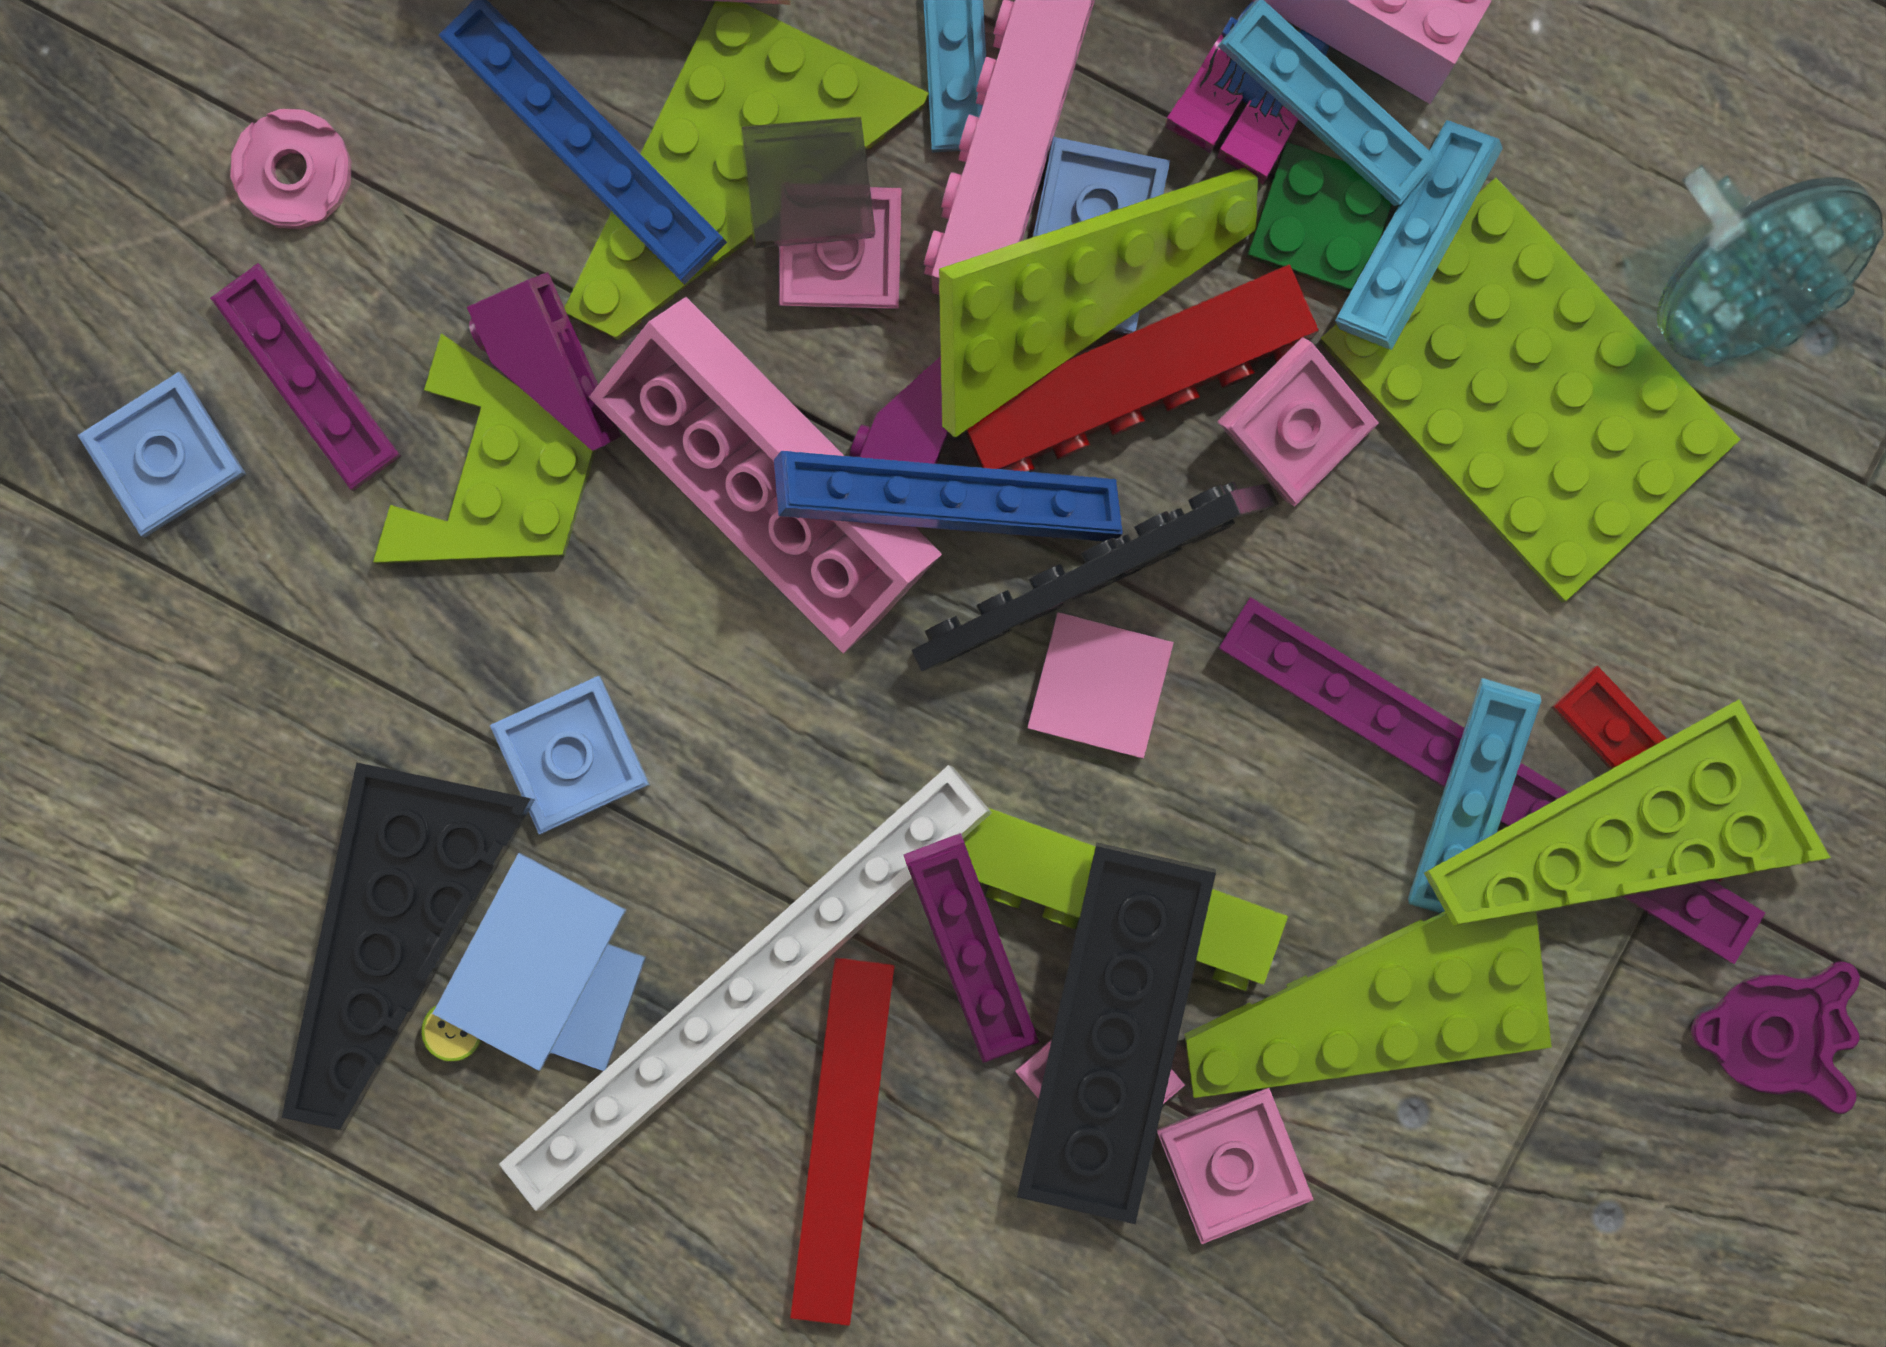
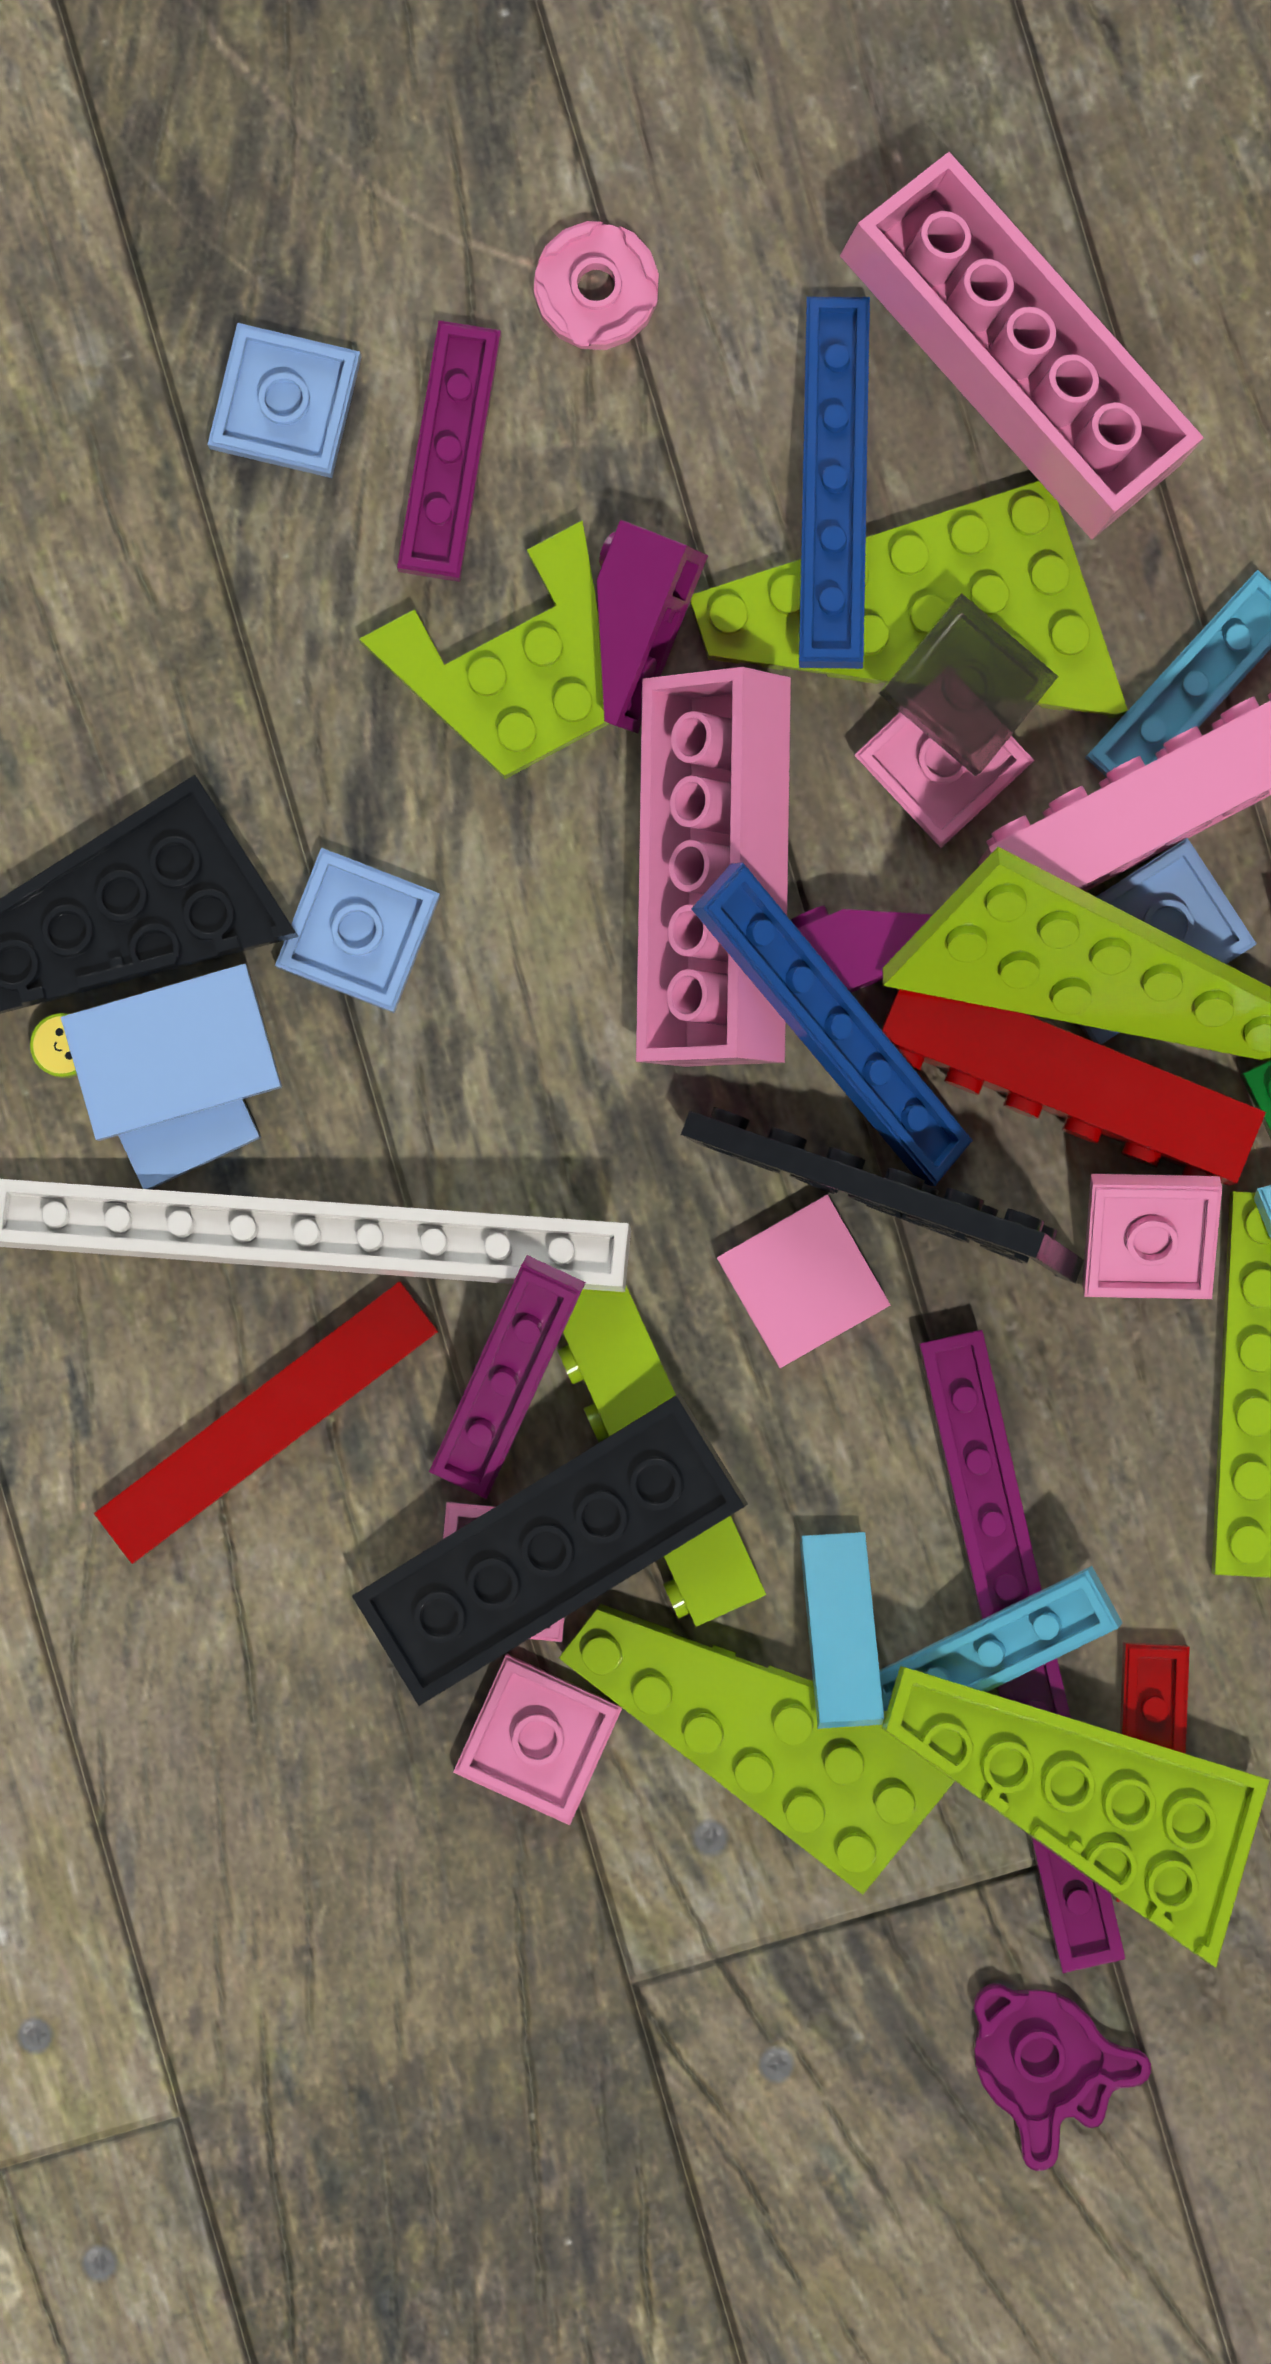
camera: 45 degrees right, 0 degrees up
none -> medium azure tile [800,1532,884,1729]

